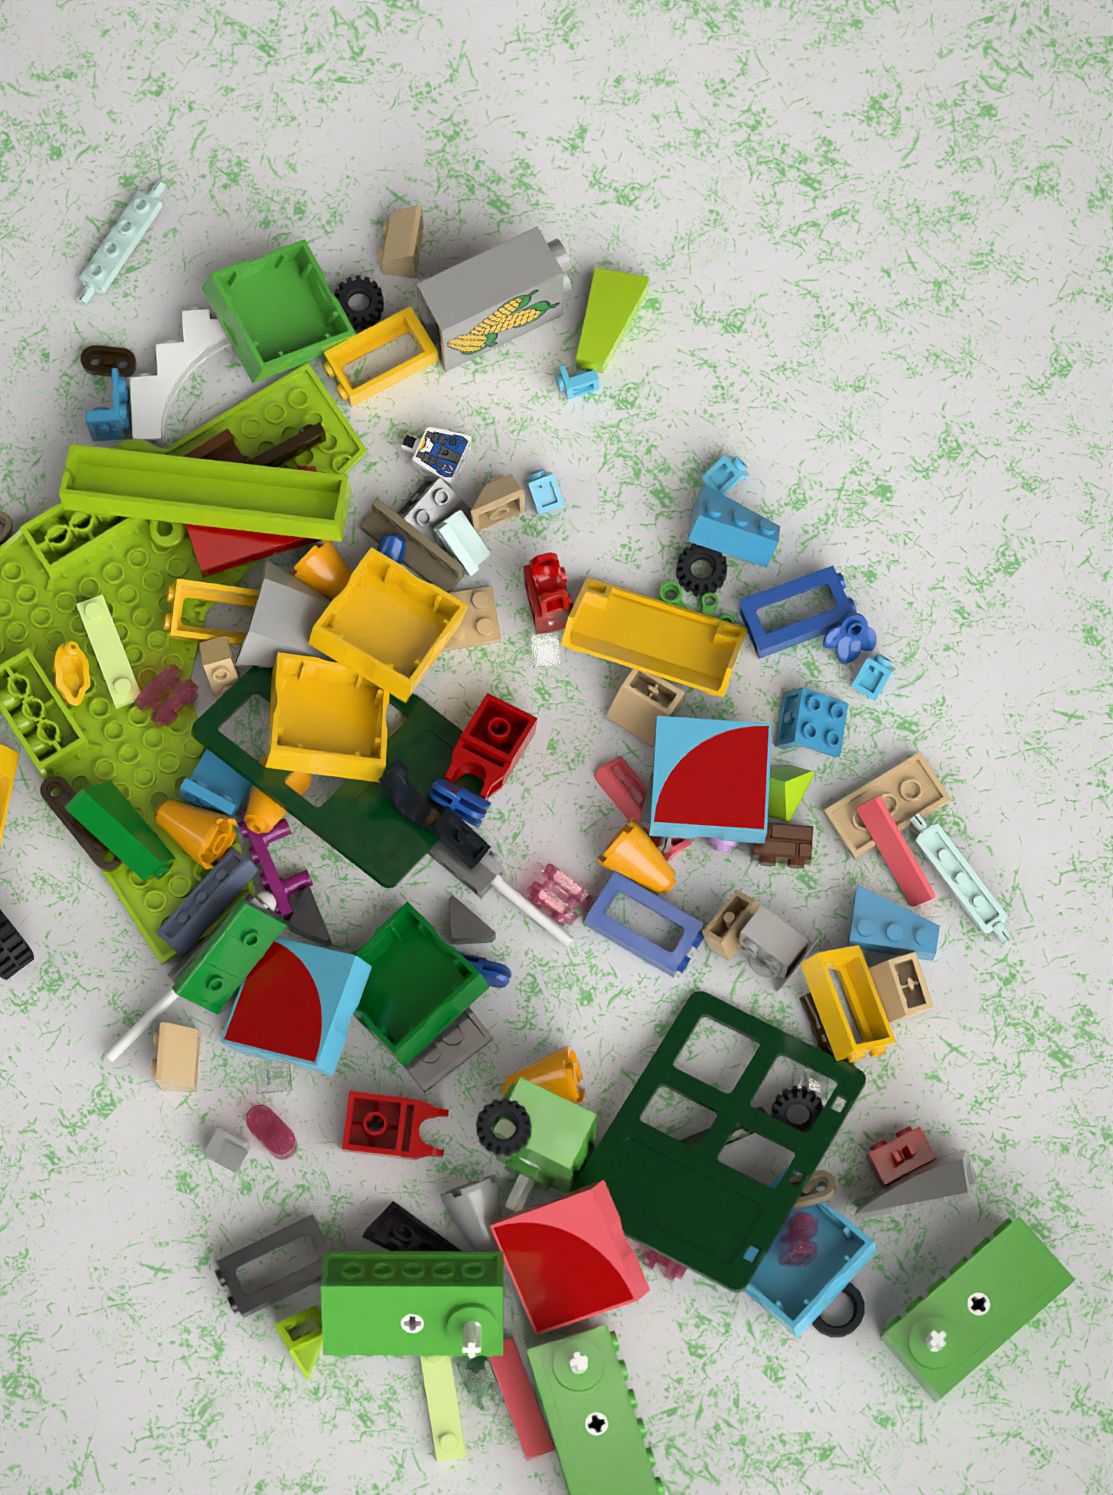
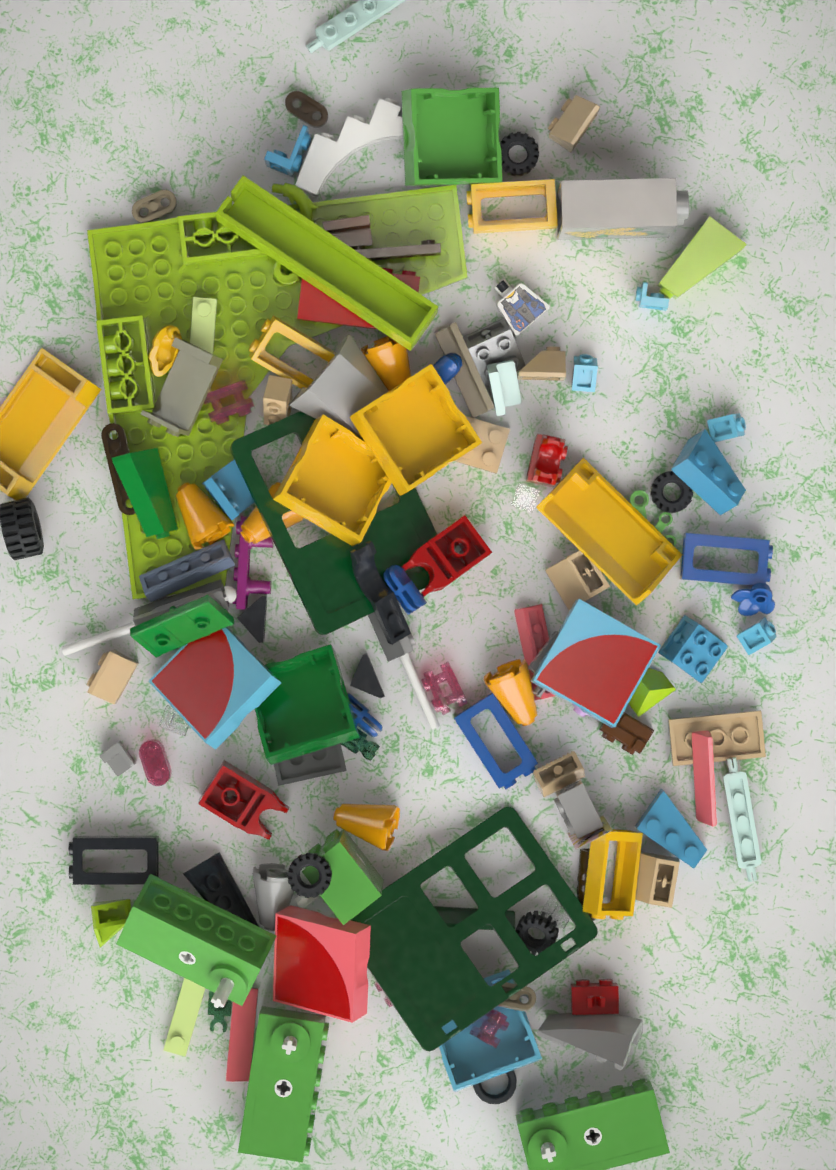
camera: 20 degrees right, 15 degrees up
none -> panel [141,337,223,437]
none -> clear green plate [340,728,380,761]

